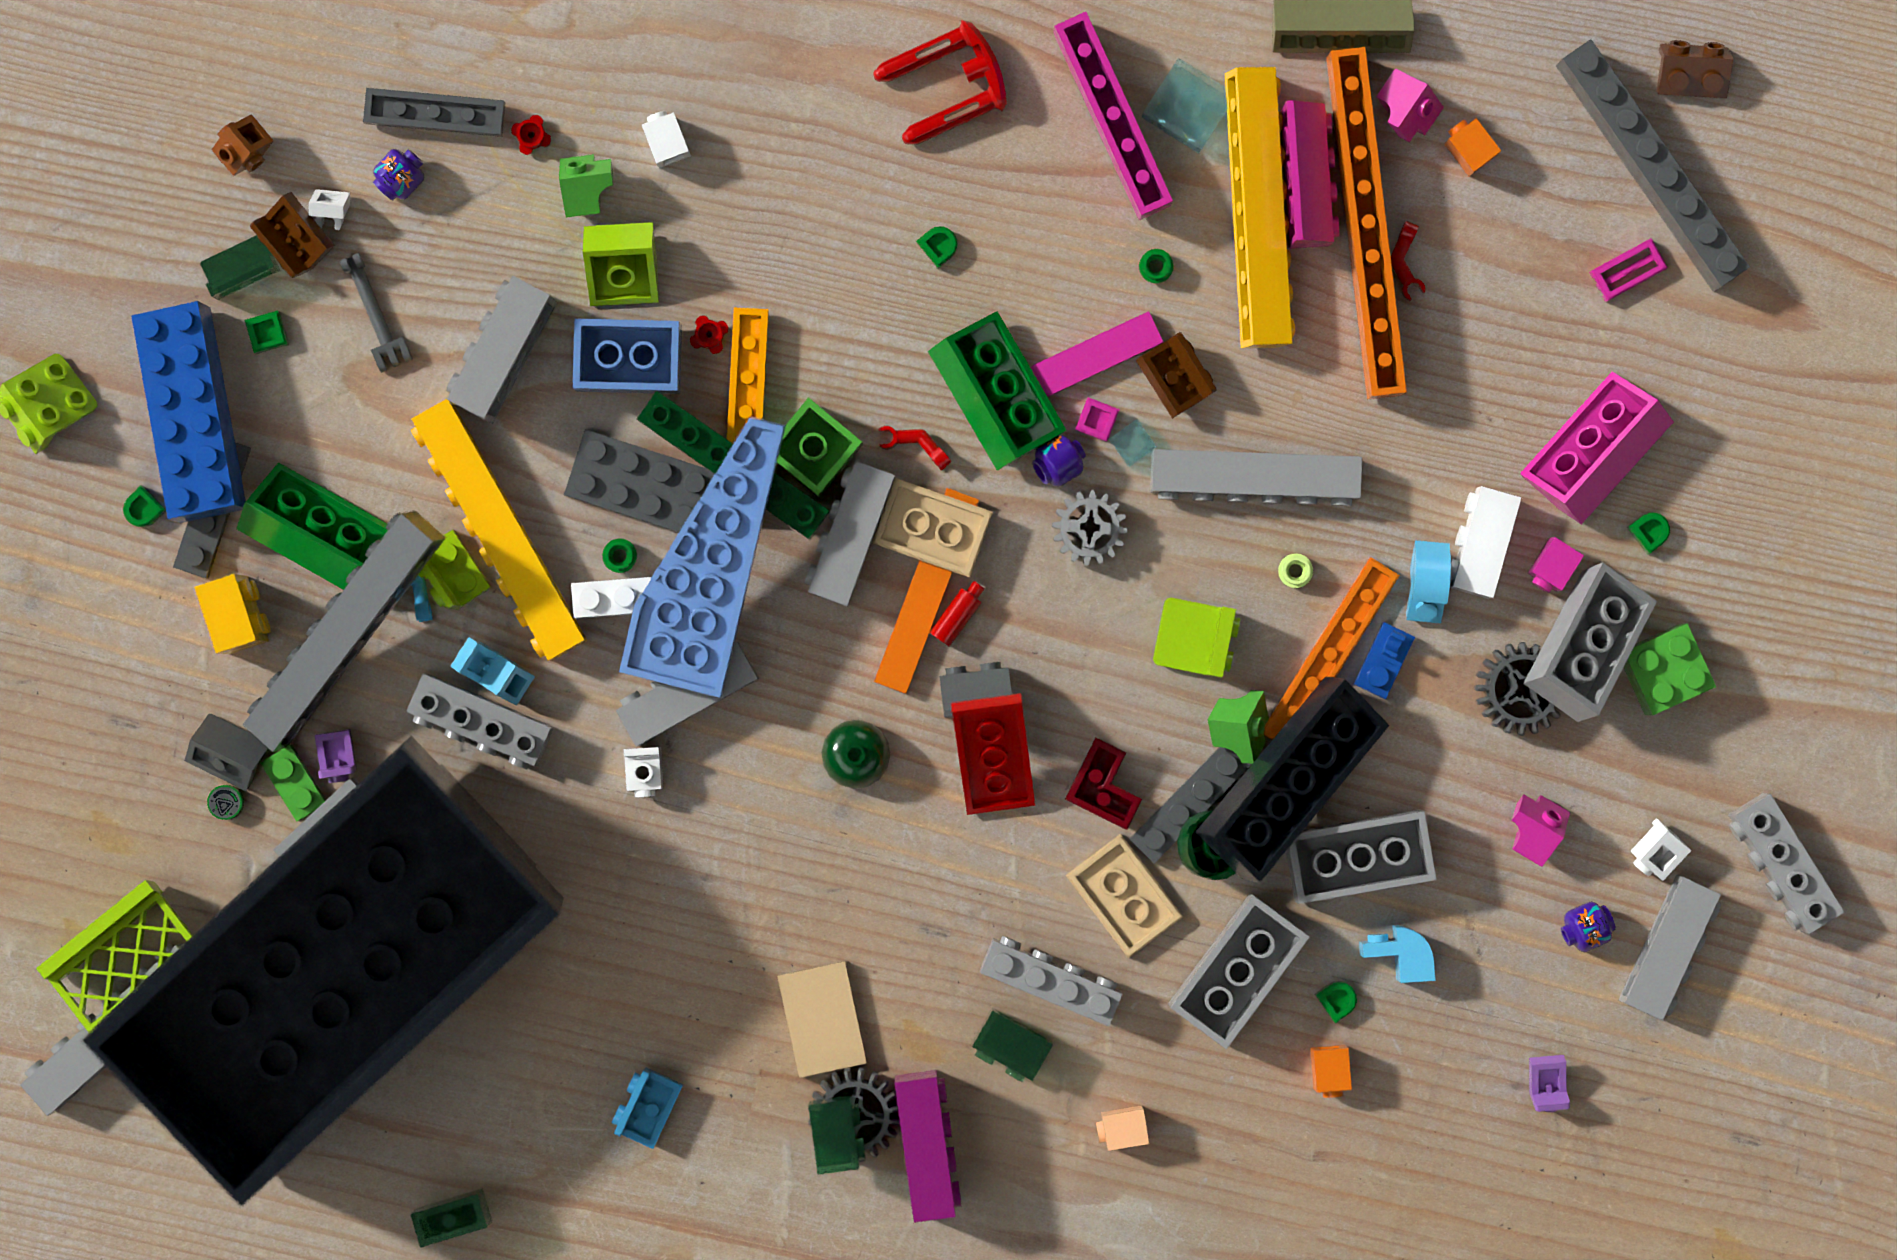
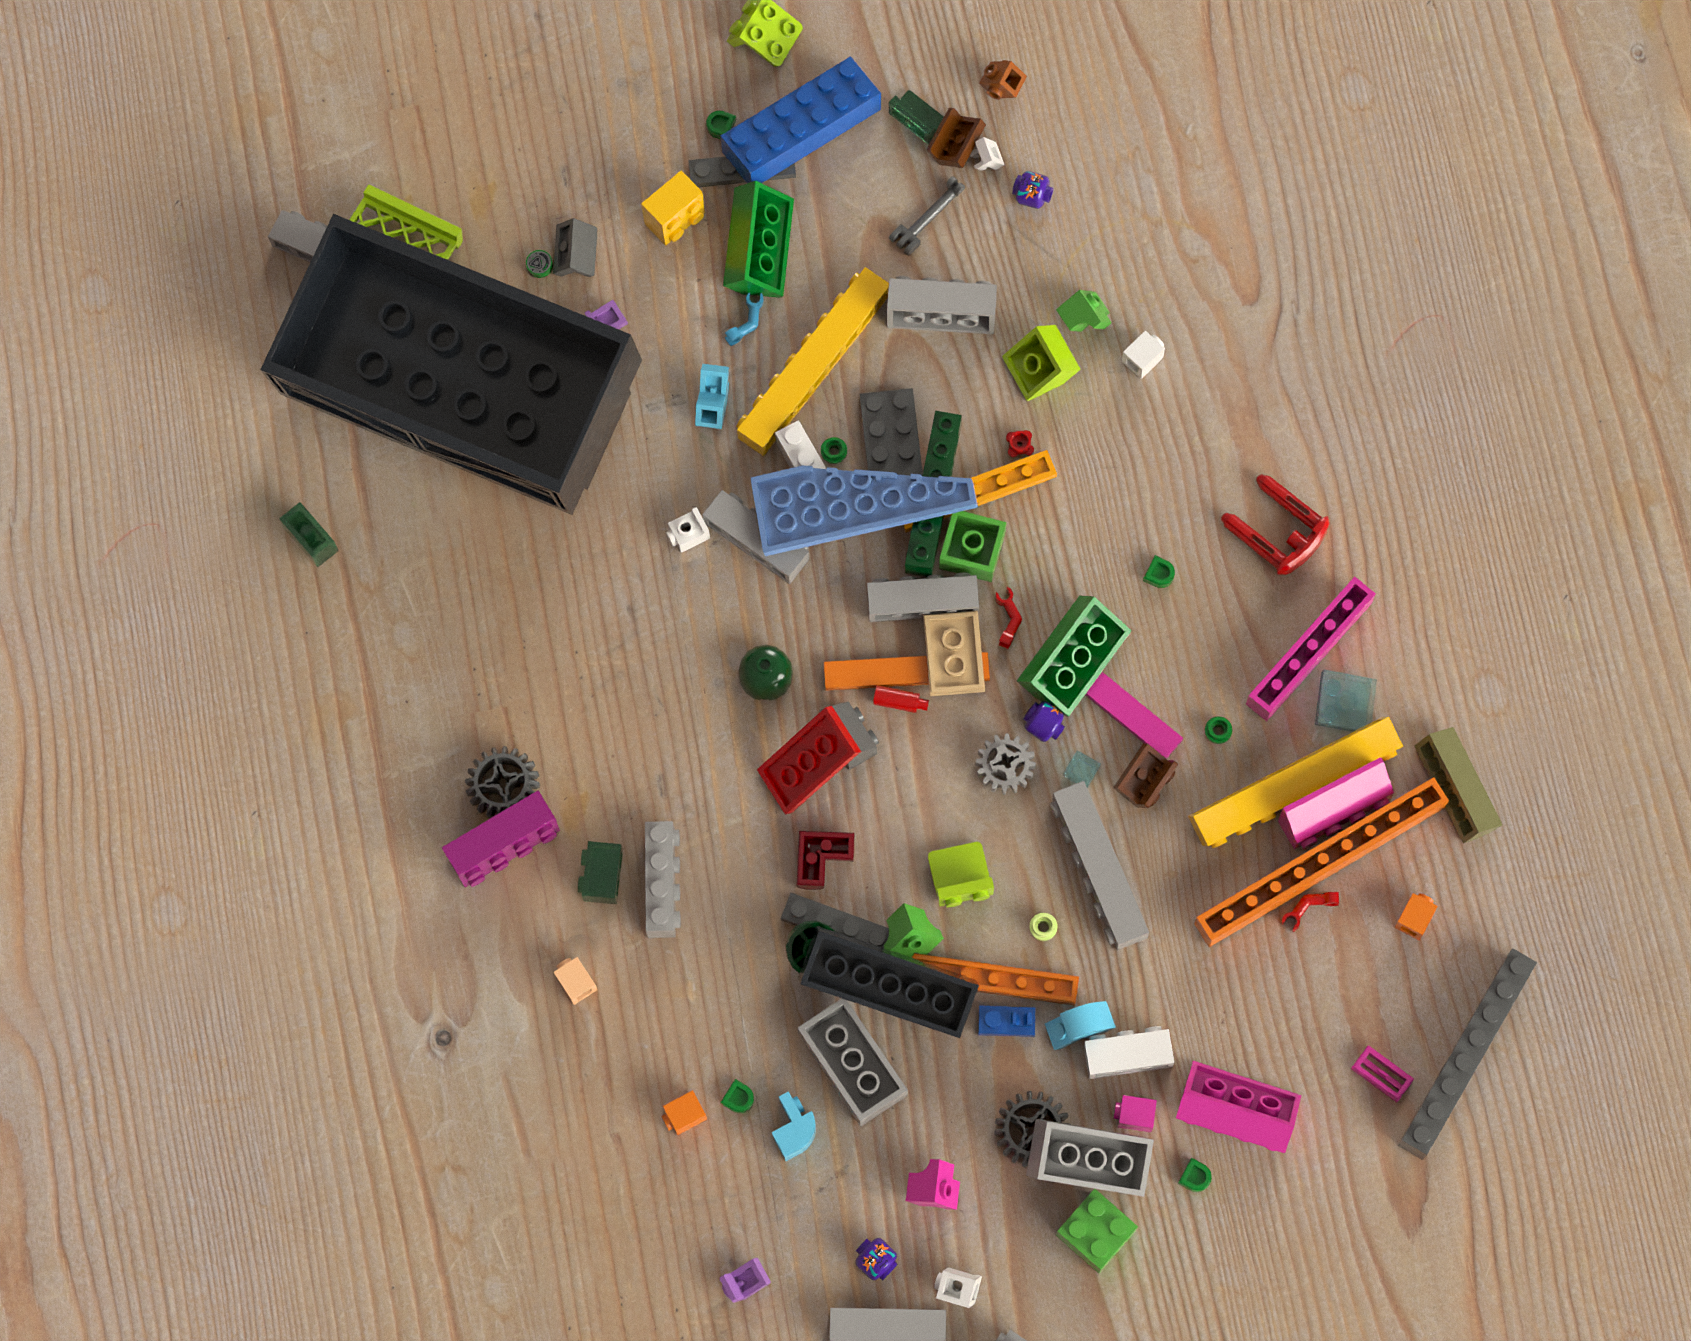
camera: 75 degrees right, 15 degrees down
brick [243,511,446,752] -> none
green tile [245,310,289,354] -> none
bright green plate [261,745,326,822] -> none
dark grey plate [363,88,506,137] -> none
light grey brick [406,673,554,770] -> none
lime bracket [418,530,492,610] -> none
red plate [511,115,551,155] -> none
medium blue brick [573,319,682,394] -> none
dark azure bracket [612,1067,683,1149] -> none
tan tile [777,961,867,1078] -> none
clear green brick [808,1095,866,1175] -> none
tan tile [1066,834,1183,959] -> none
dark pink tile [1075,397,1120,442] -> none
light grey brick [1168,893,1310,1050] -> none
dark pink brick [1376,68,1444,142] -> none
reddish brown bracket [1656,40,1734,98] -> none

